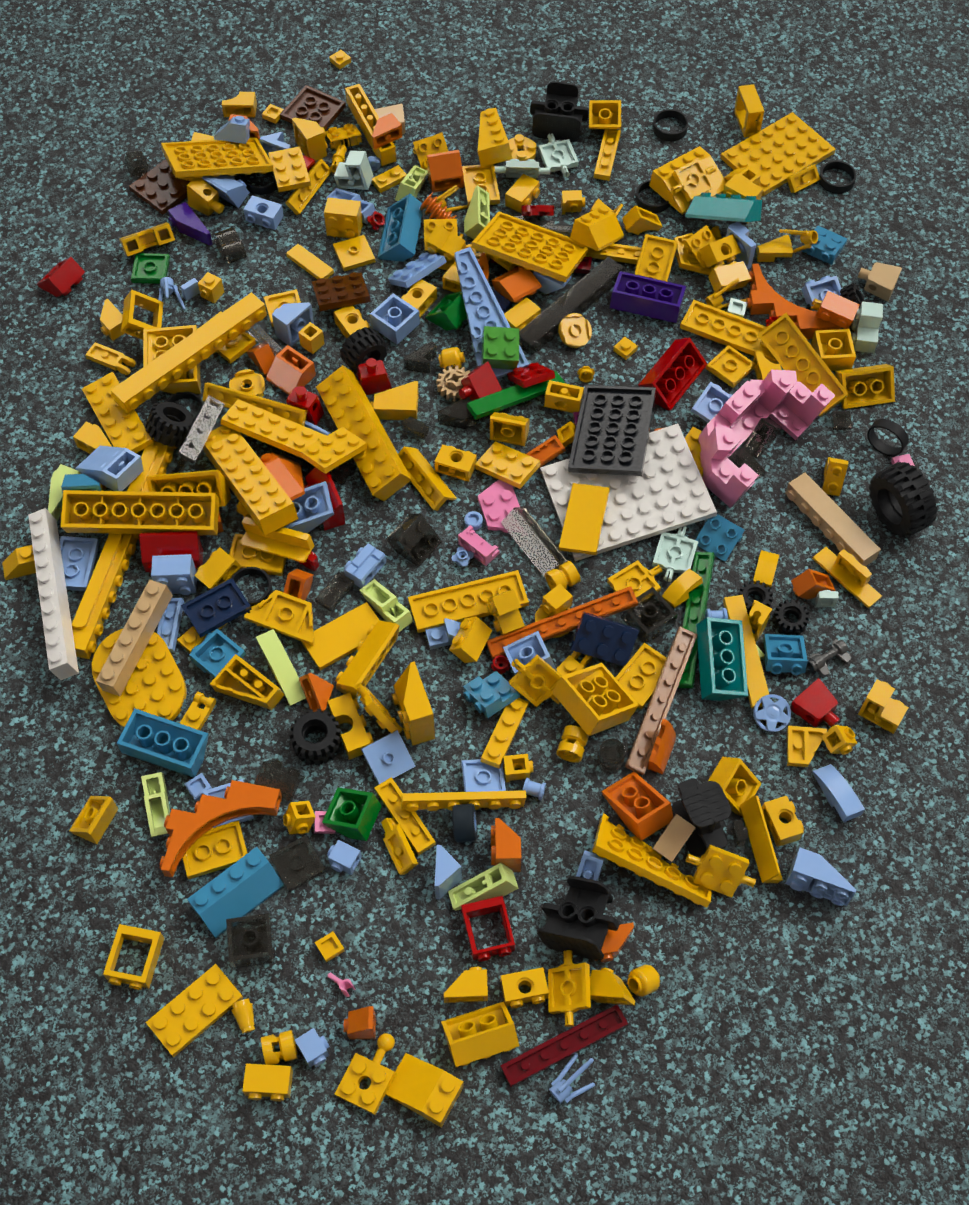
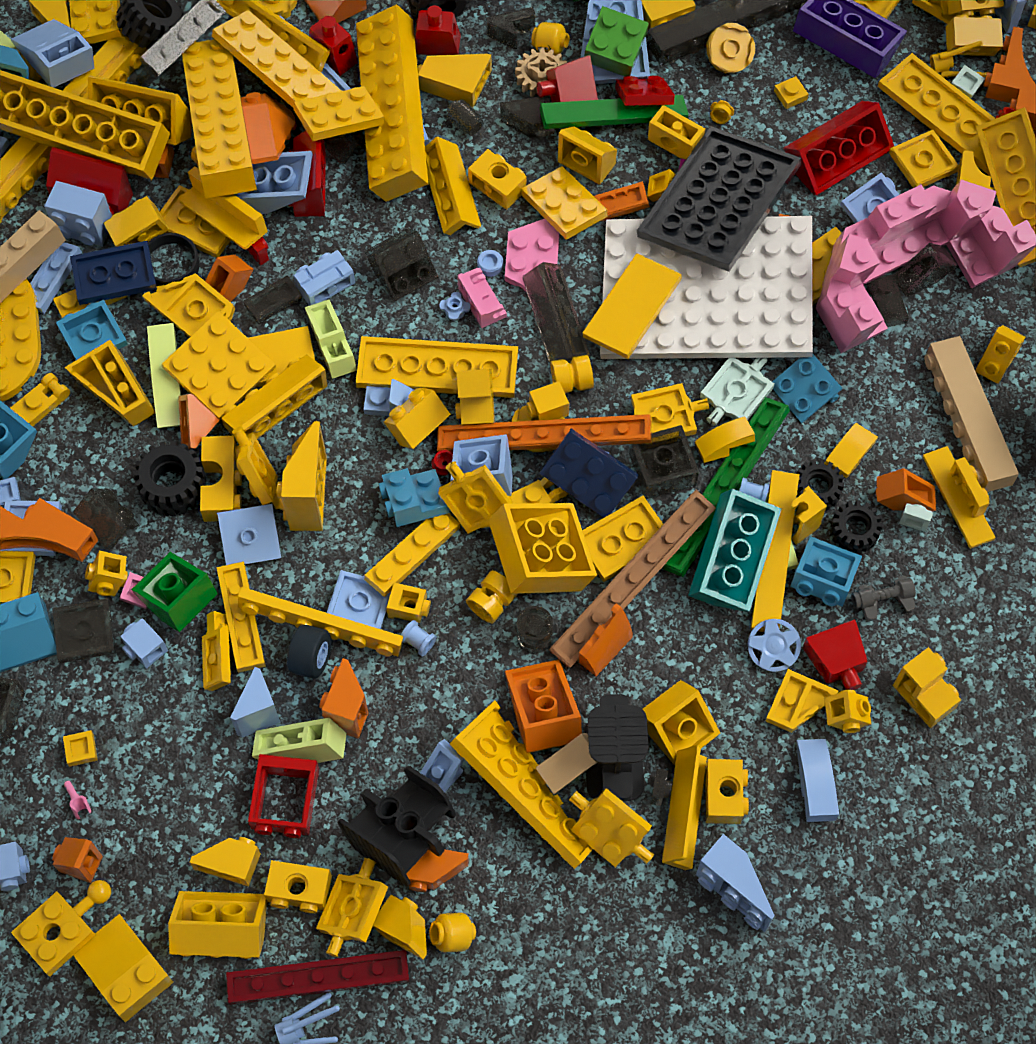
camera: 20 degrees right, 5 degrees up
none -> yellow plate [162,311,276,421]

